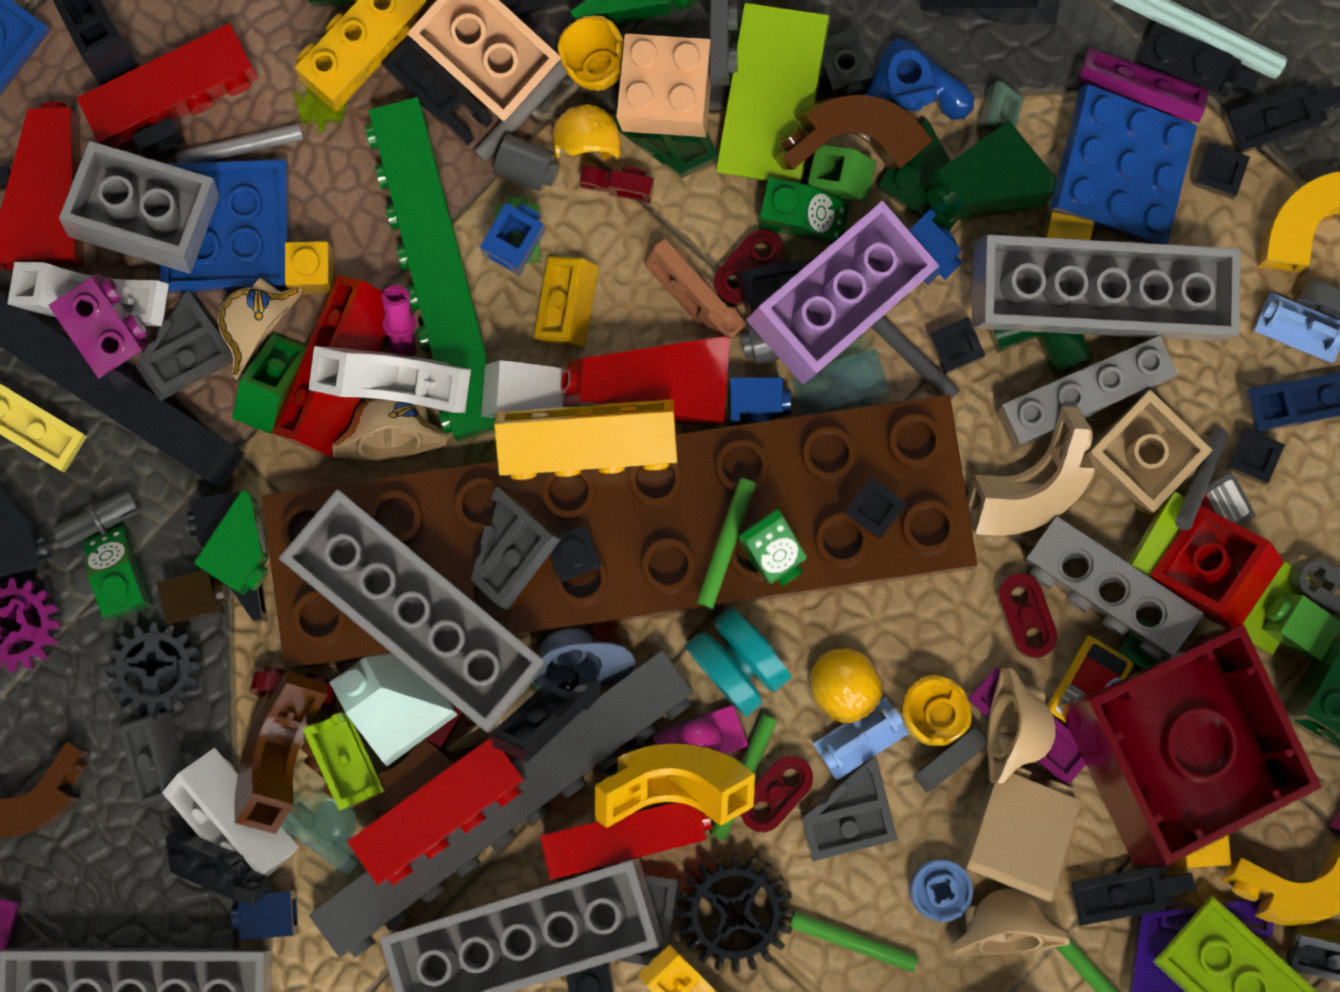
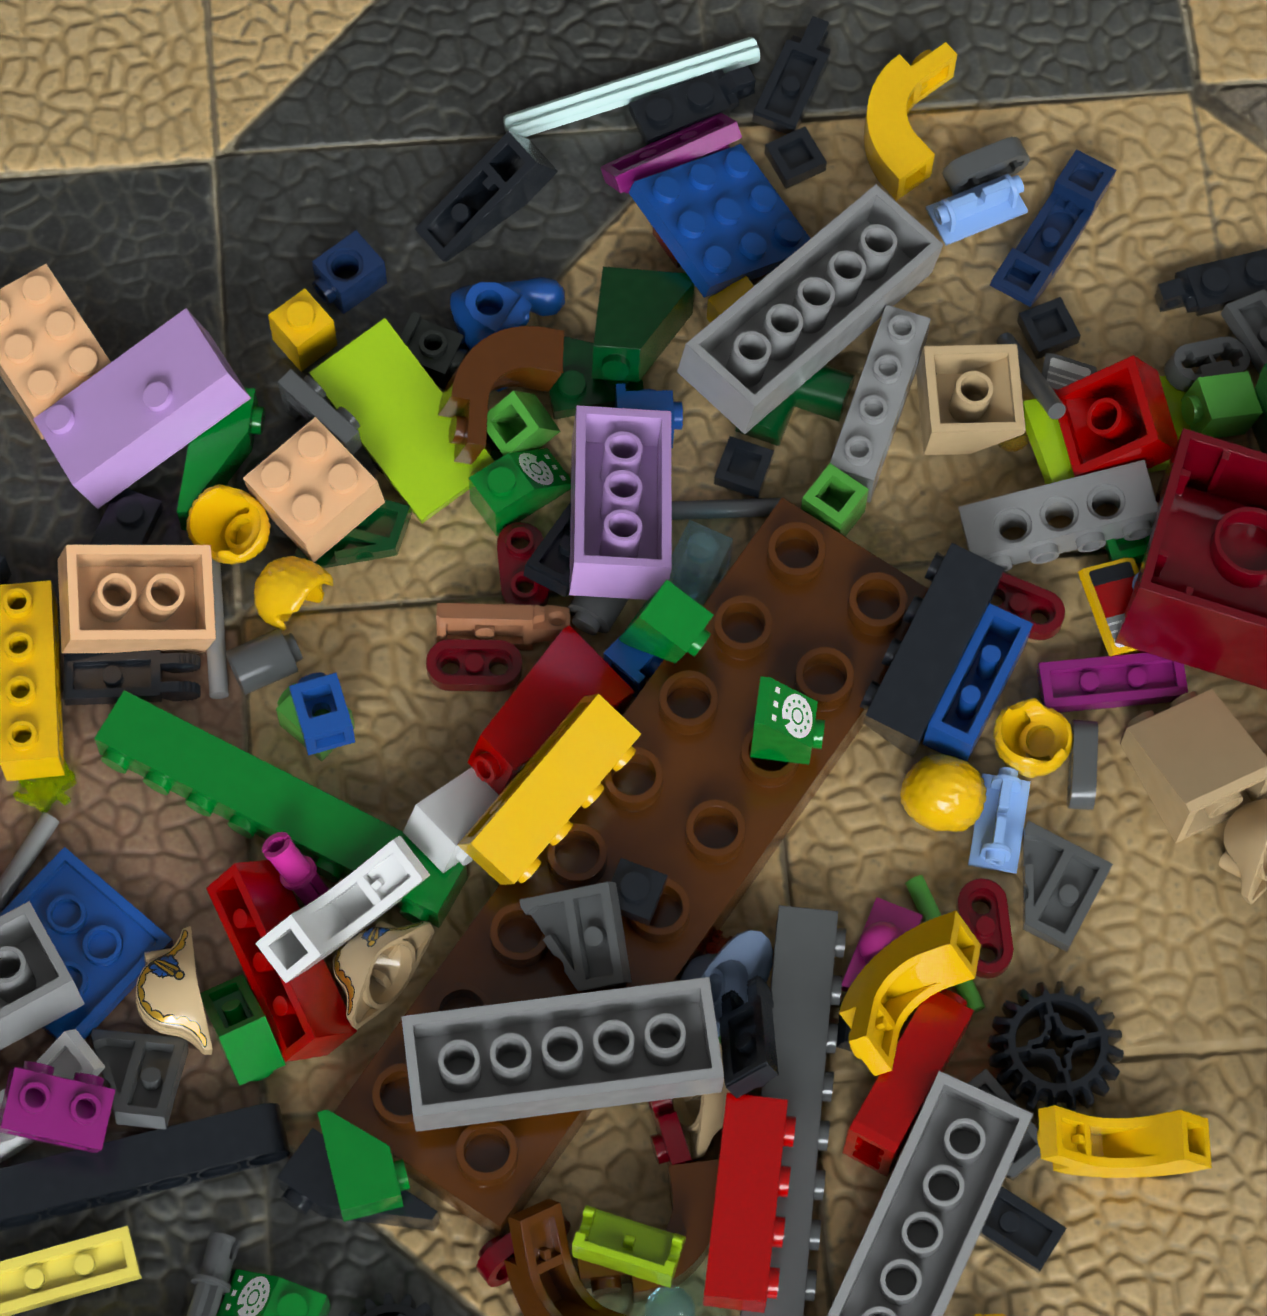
camera: 50 degrees left, 15 degrees down
dark brown brick [157,570,228,626] -> none
yellow brick [285,242,335,294] -> none
light aqua slope [330,654,458,766] -> none
yellow slope [533,256,598,348] -> none
dark red plate [579,165,654,204] -> none
teal wheel [684,606,793,718] -> none
bright green bar [696,478,756,609] -> none
bright green bar [790,911,919,973] -> none
black plate [844,477,907,540] -> none
medium blue wheel [909,859,973,922] -> none
tan arch [967,406,1096,536] -> none
sand green slope [976,81,1024,132] -> none
tan hat [987,668,1056,784] -> none
none -> dark red plate [426,639,523,692]
none -> green slope [618,580,714,663]
none -> bright green brick [801,463,869,537]
none -> black slope [860,543,1005,757]
none -> blue brick [922,603,1033,762]

